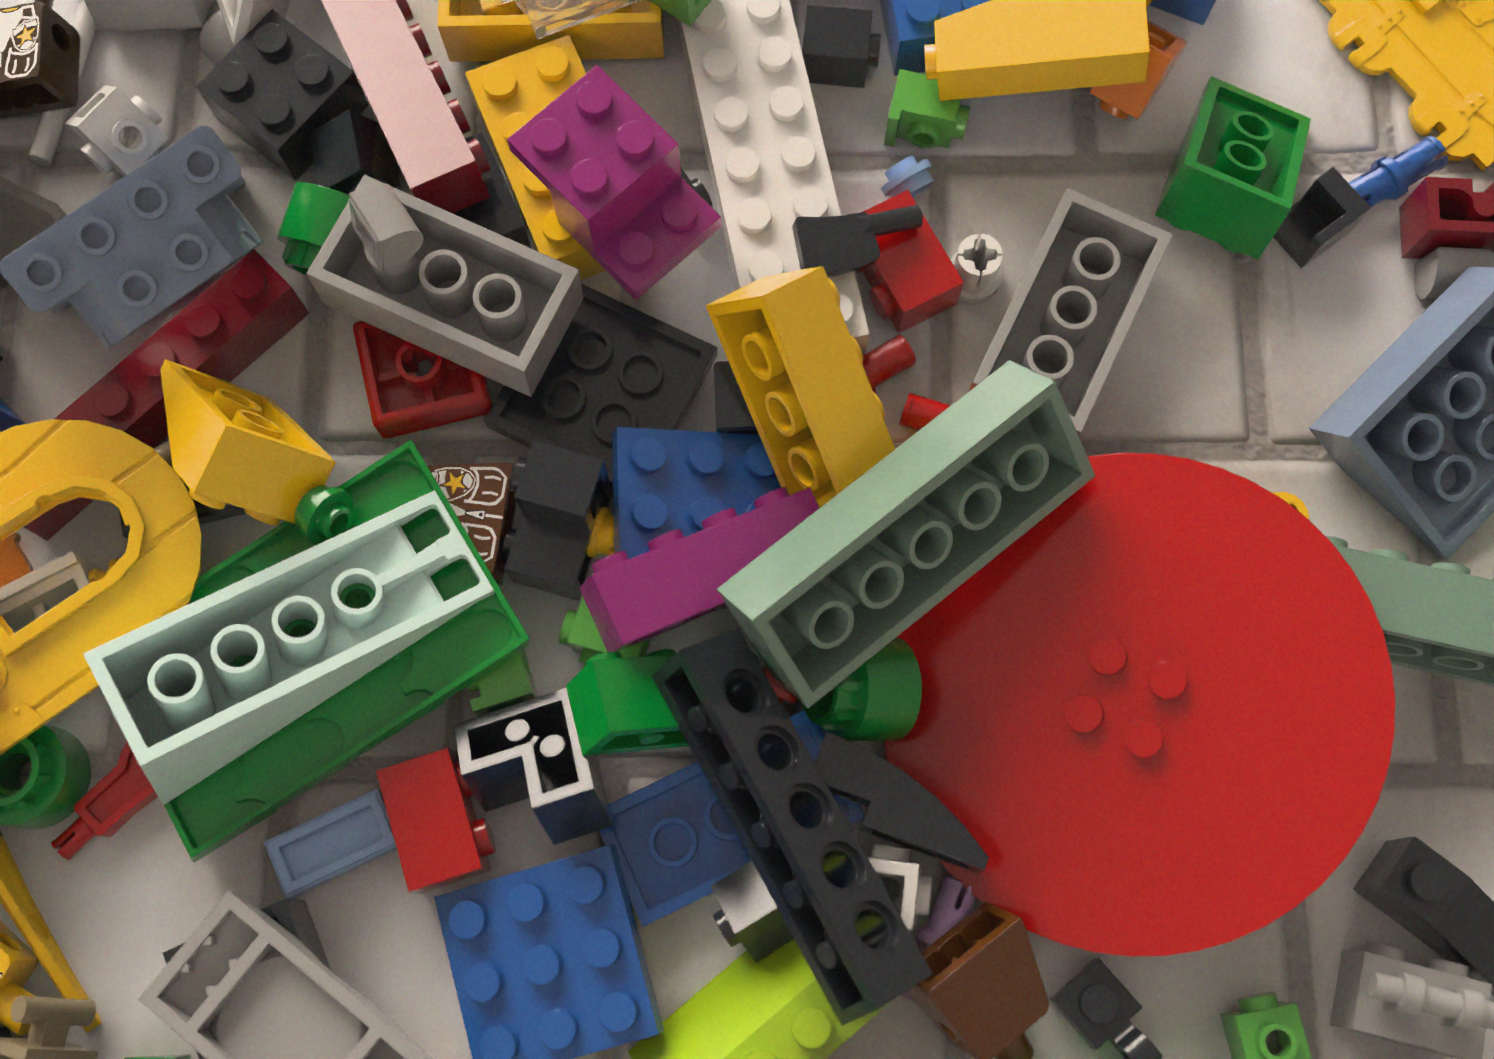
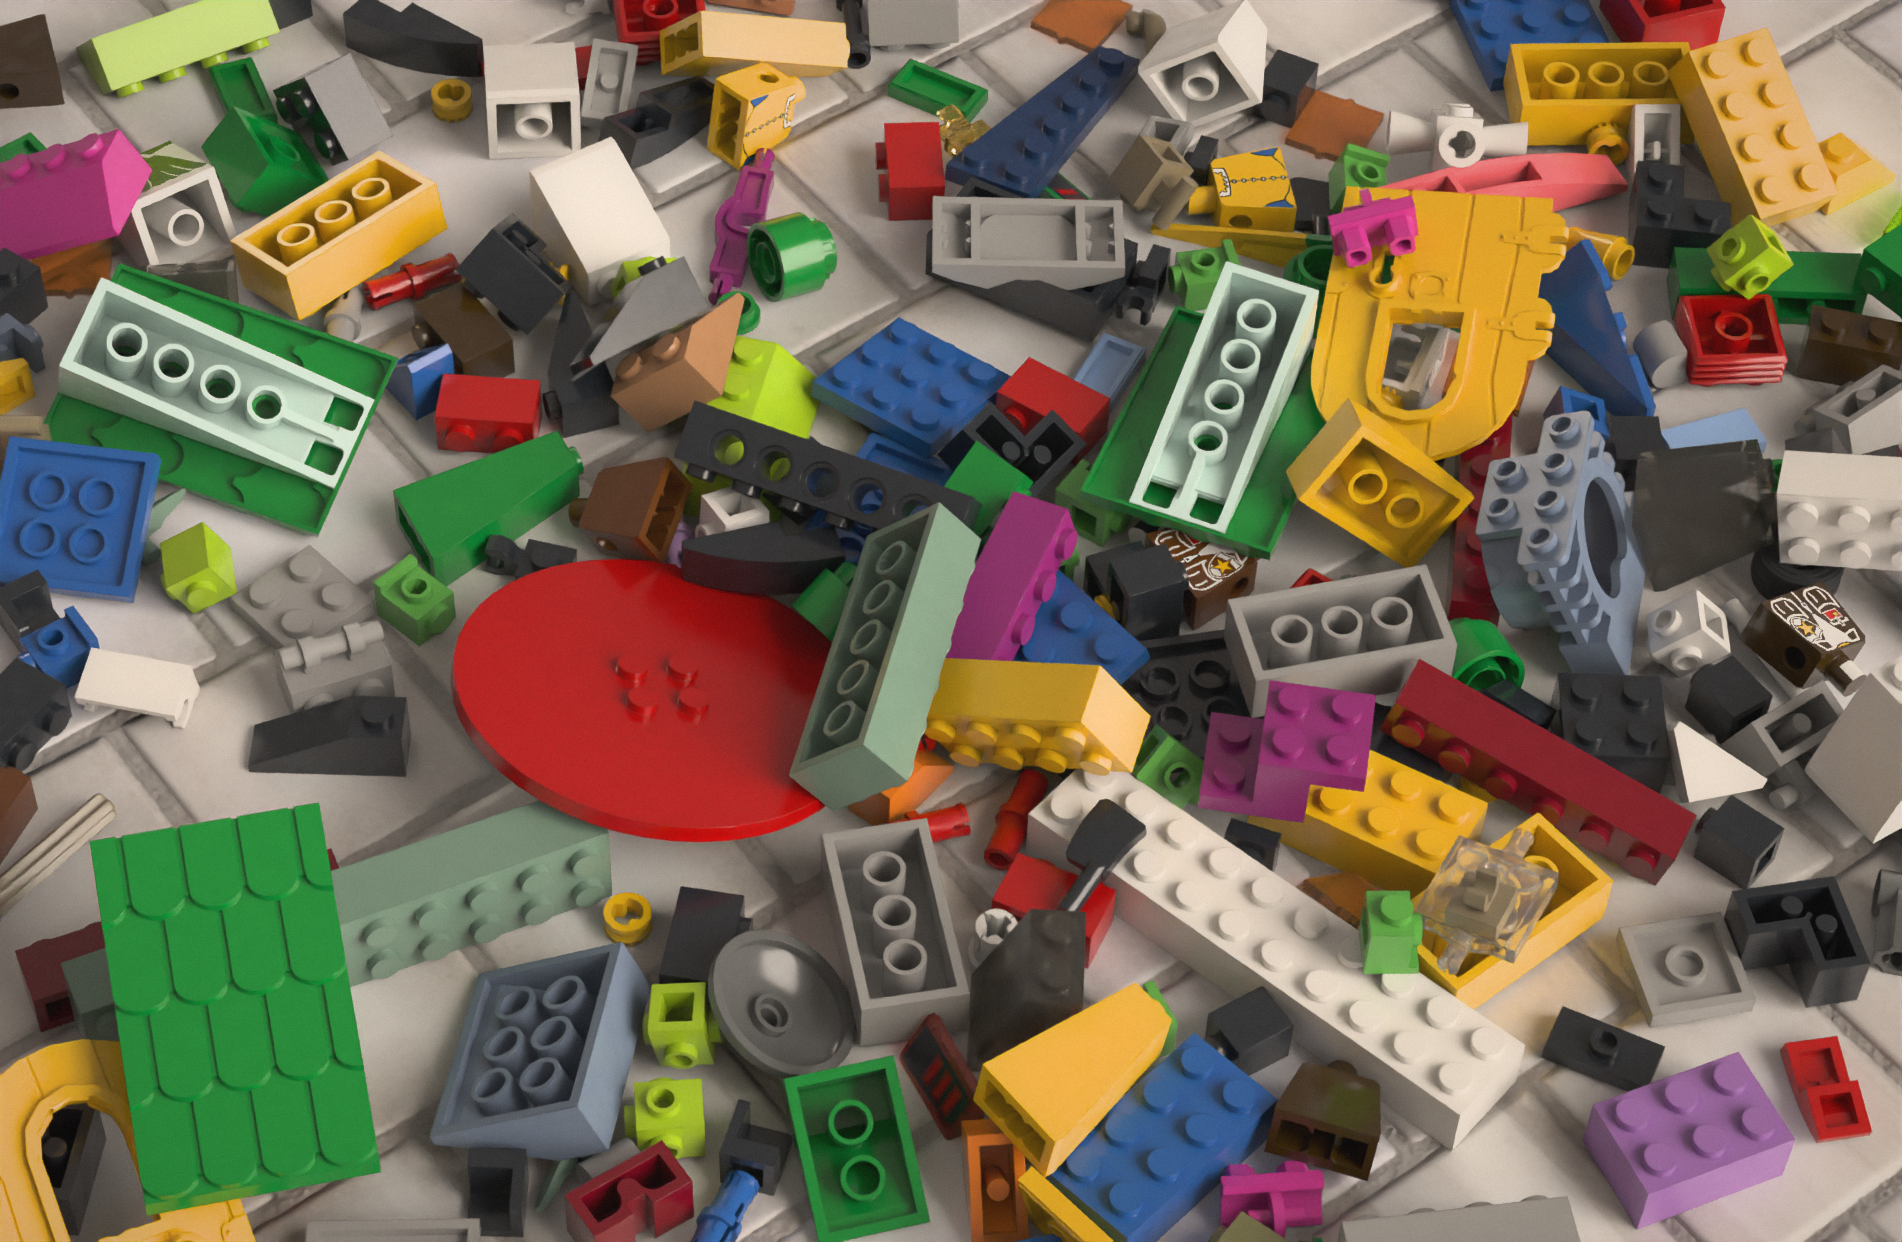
camera: 140 degrees right, 25 degrees down
green plate [295,485,353,545] -> none
light grey brick [348,183,423,272] -> none
light blue plate [881,155,935,197] -> none
none -> lime brick [624,1077,706,1159]
none -> lime brick [643,982,725,1069]
none -> black brick [659,886,753,986]
none -> dark grey dish [708,930,856,1079]
none -> slope [900,1013,985,1140]
none -> clear smoke slope [966,909,1086,1072]
none -> black plate [1116,244,1171,326]
none -> bright green brick [1132,724,1204,809]
none -> bright green brick [1168,239,1241,311]
none -> clear orange piece [1300,871,1380,930]
none -> black brick [1685,655,1773,745]

